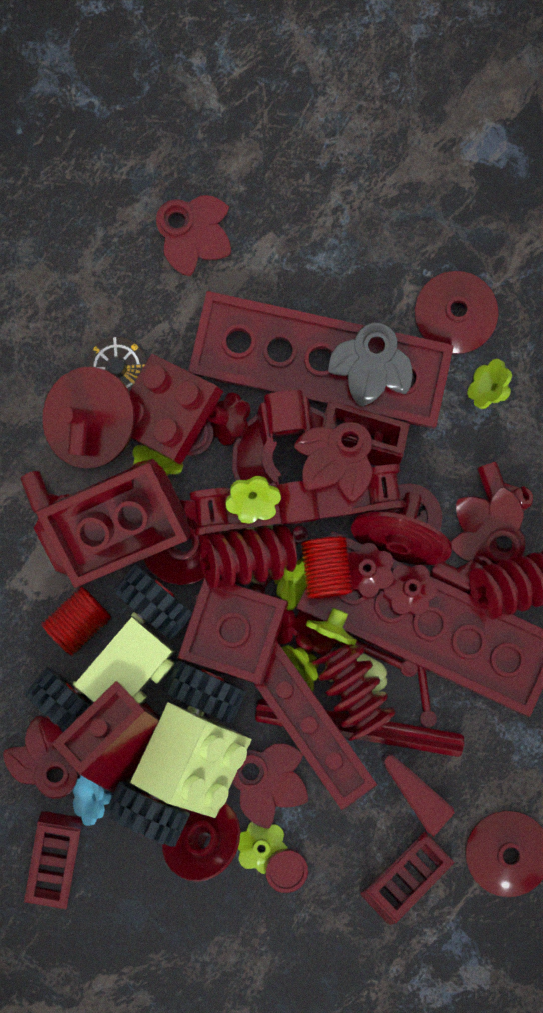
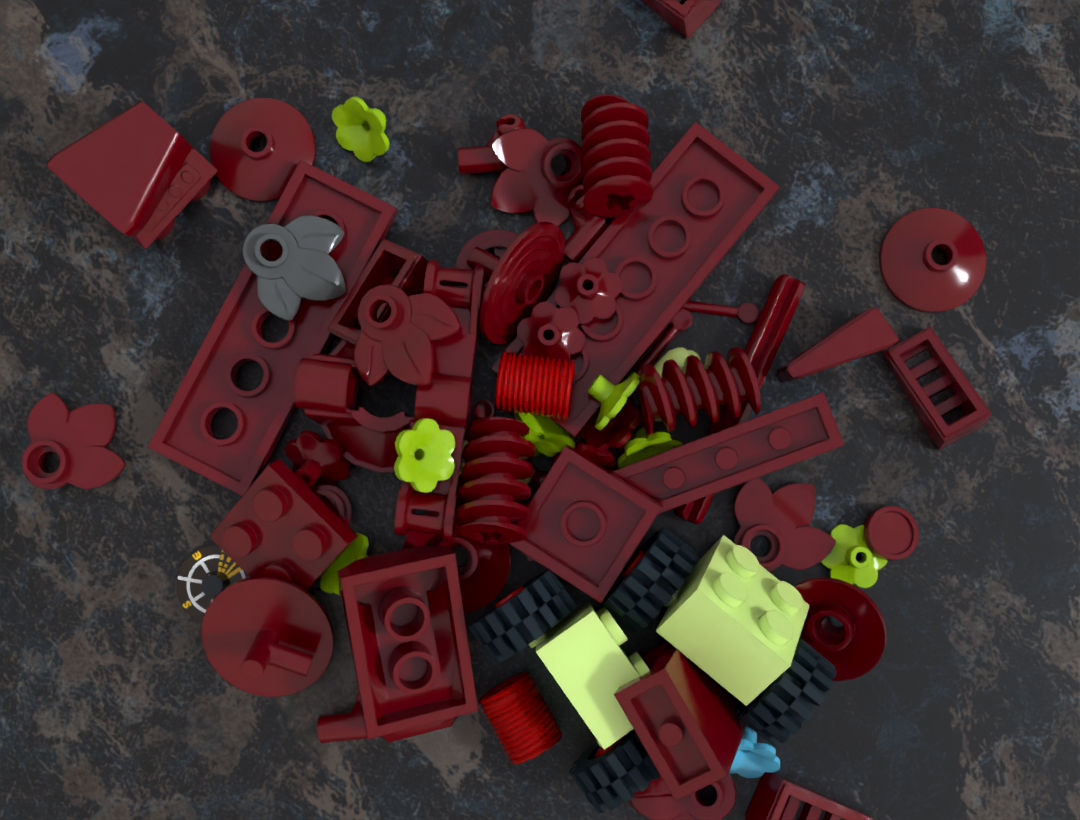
camera: 70 degrees left, 0 degrees up
none -> dark red piece [46,101,218,250]

